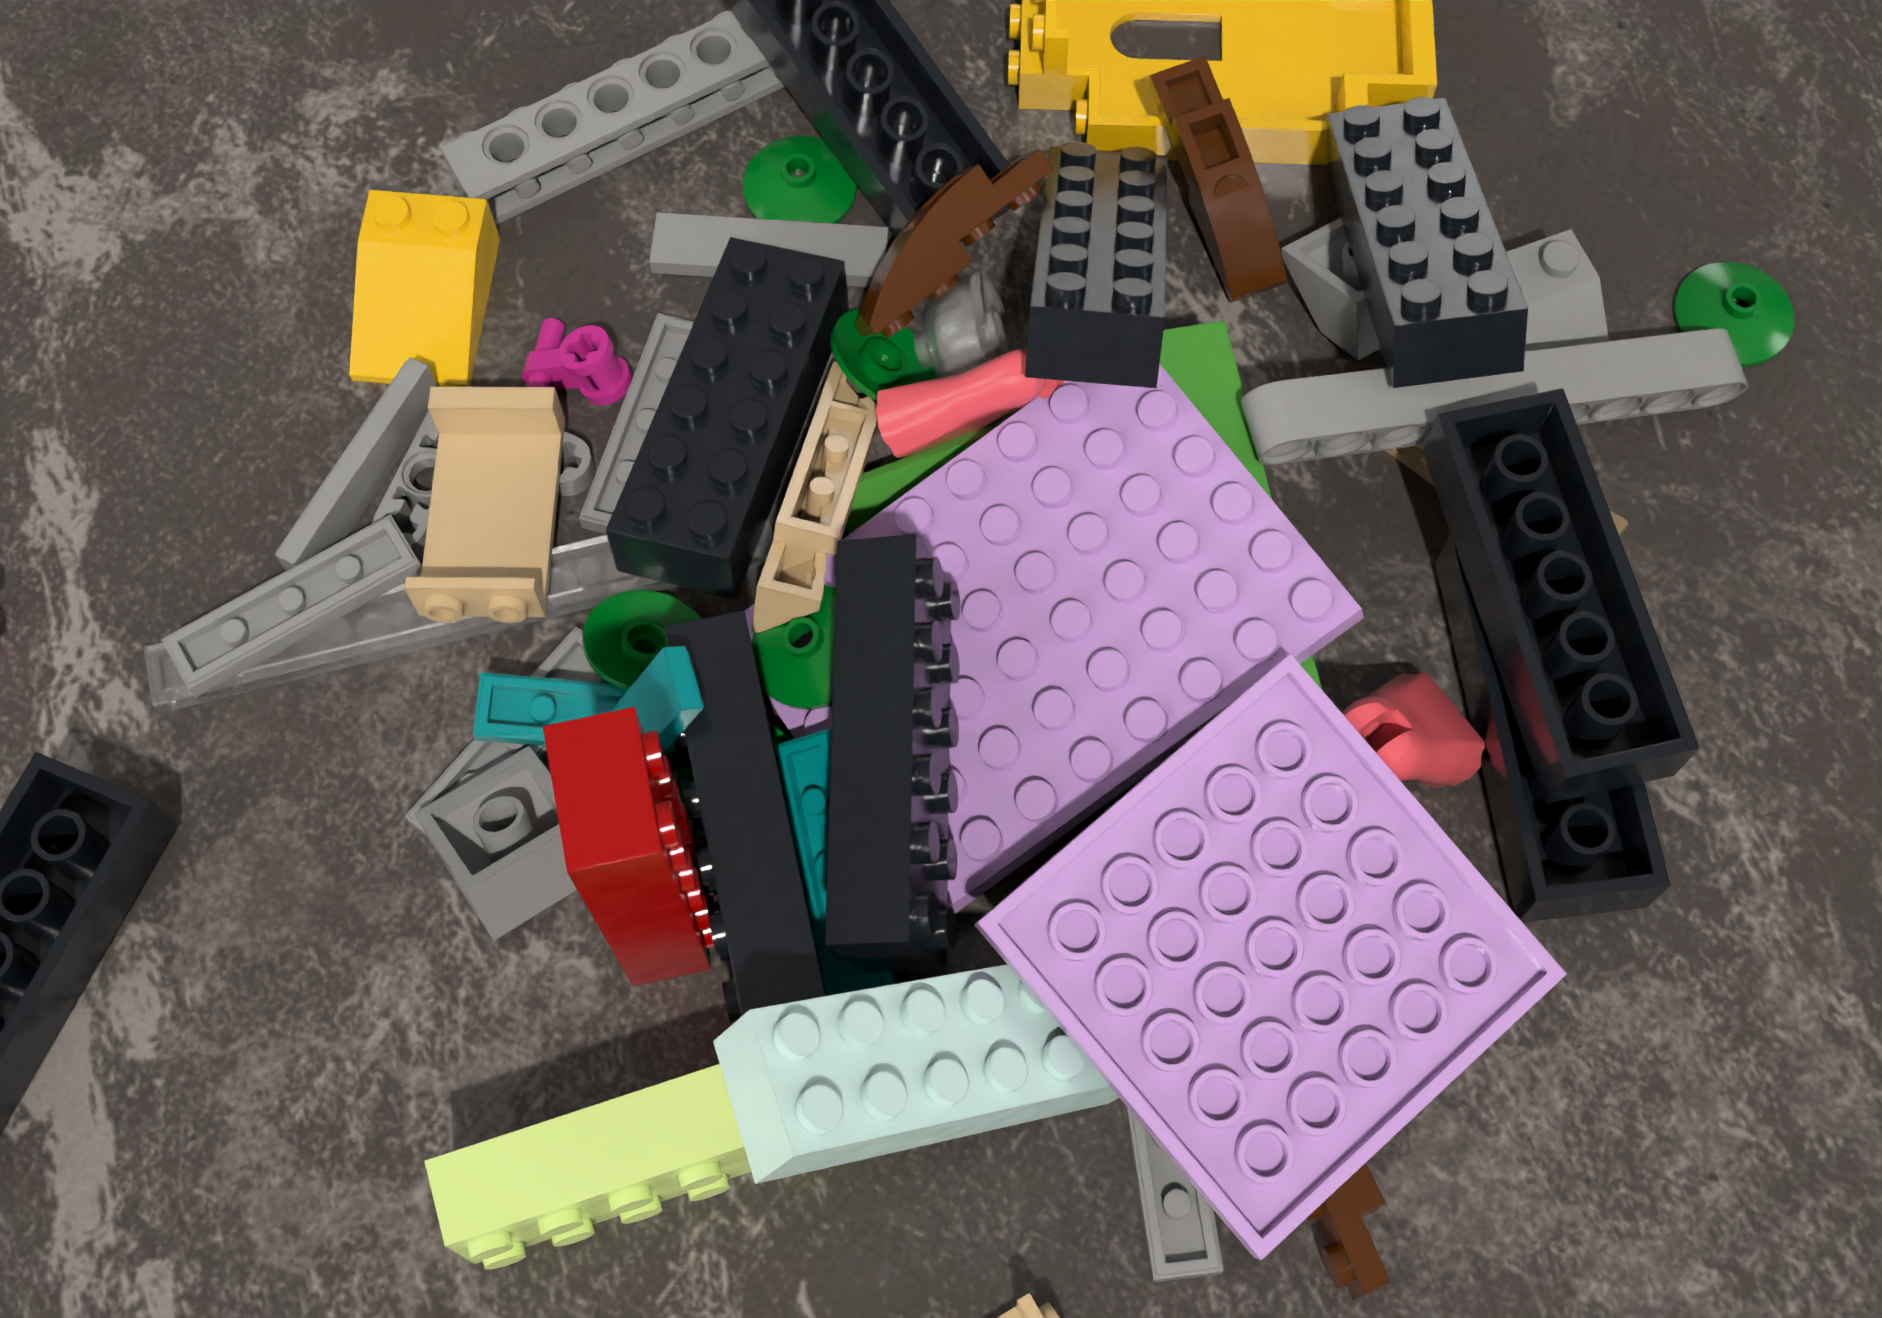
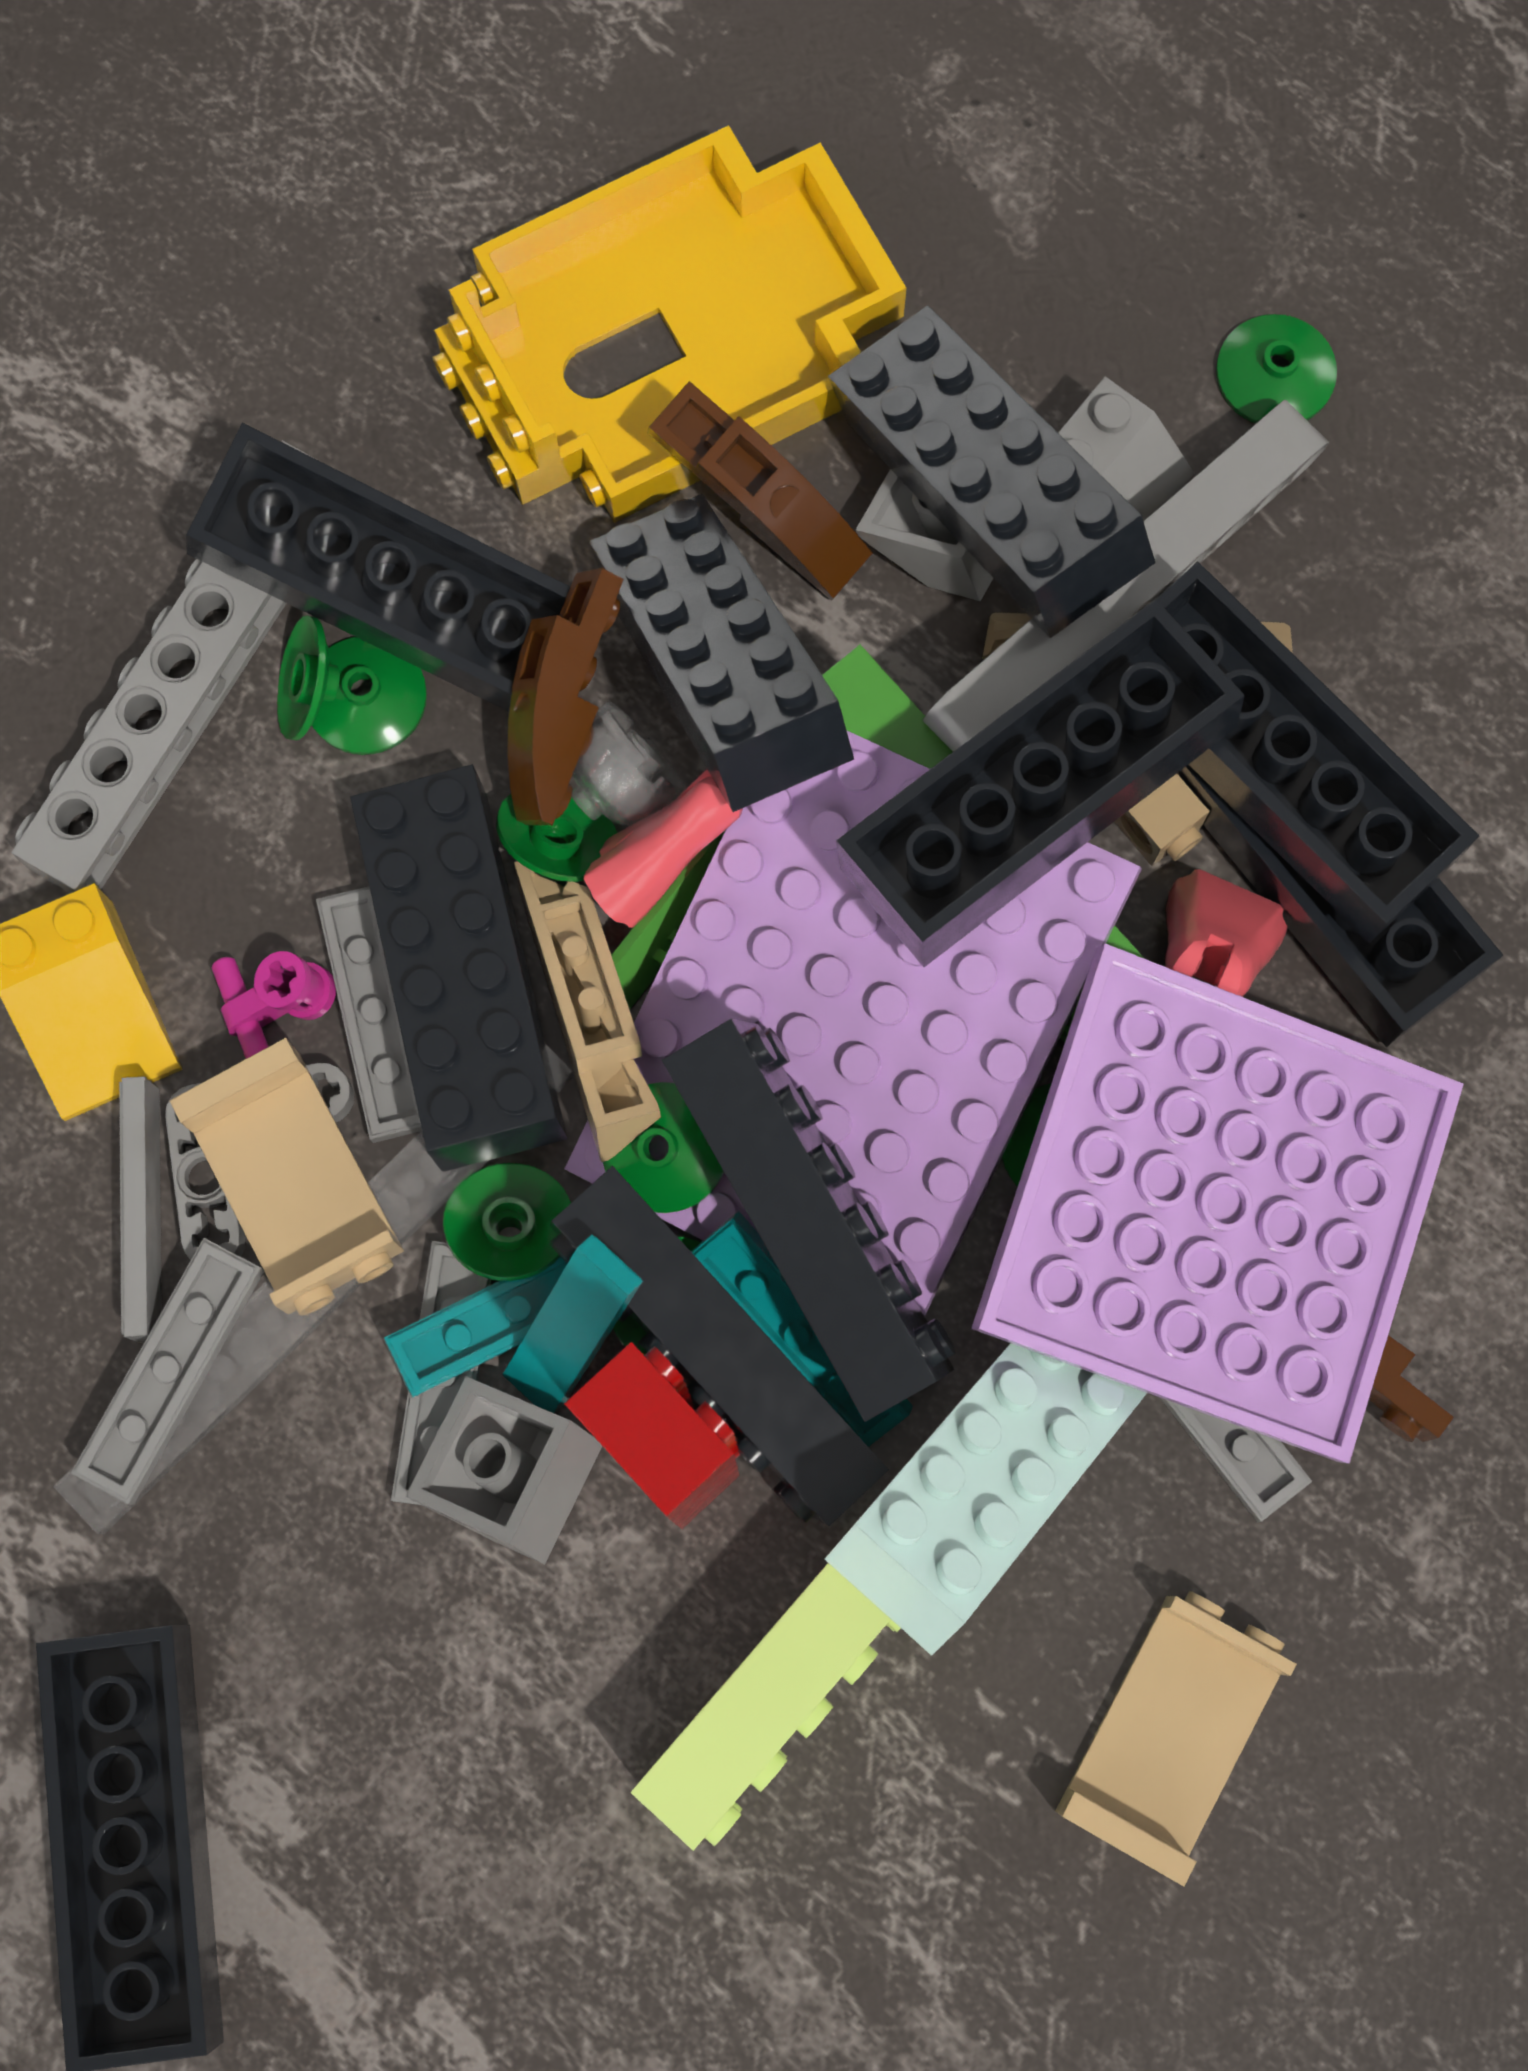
camera: 30 degrees left, 10 degrees up
light grey tile [649,212,889,287] -> none
none -> green dish [277,615,340,741]
none -> black brick [836,599,1245,967]
none -> tan brick [1114,774,1210,866]

